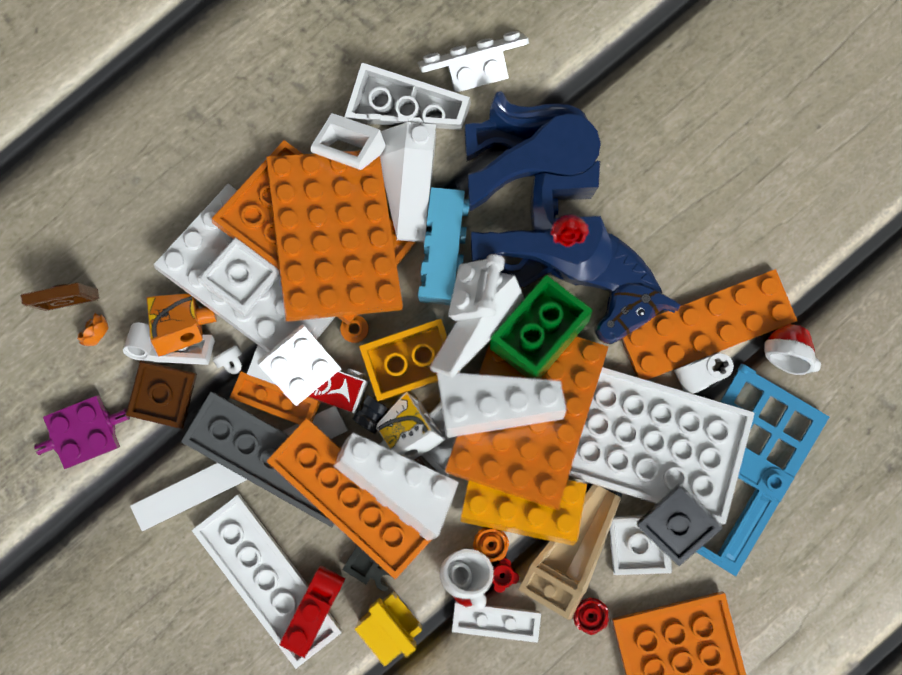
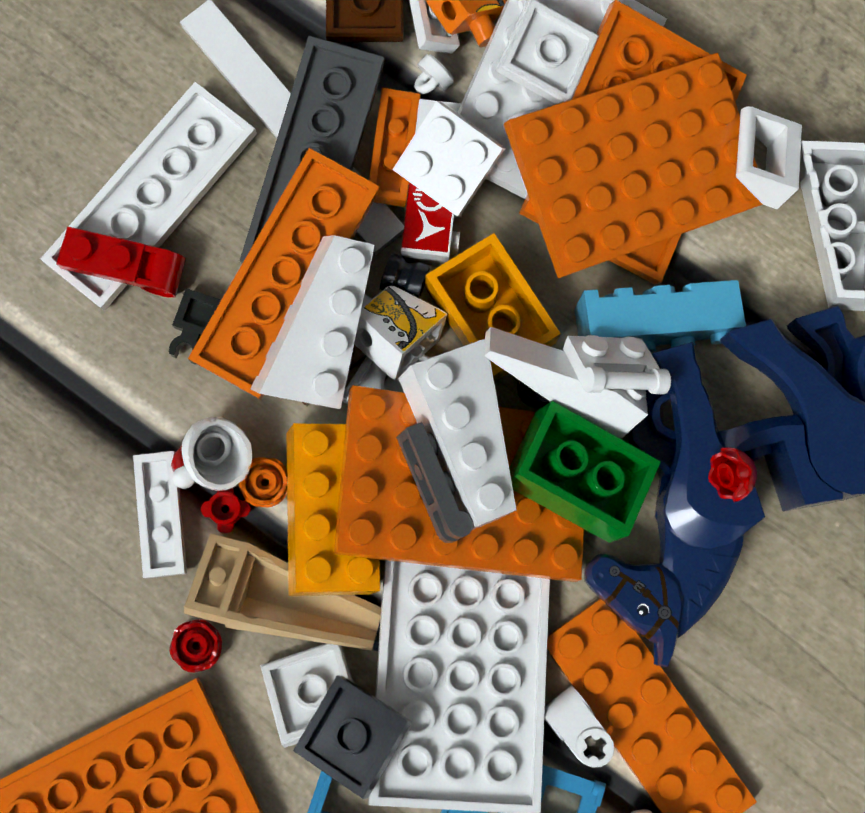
camera: 70 degrees right, 5 degrees down
orange plate [340,315,369,343] -> none
yellow plate [355,591,423,667] -> none
white wedge [380,122,436,243] -> none
none -> dark grey plate [396,422,473,543]

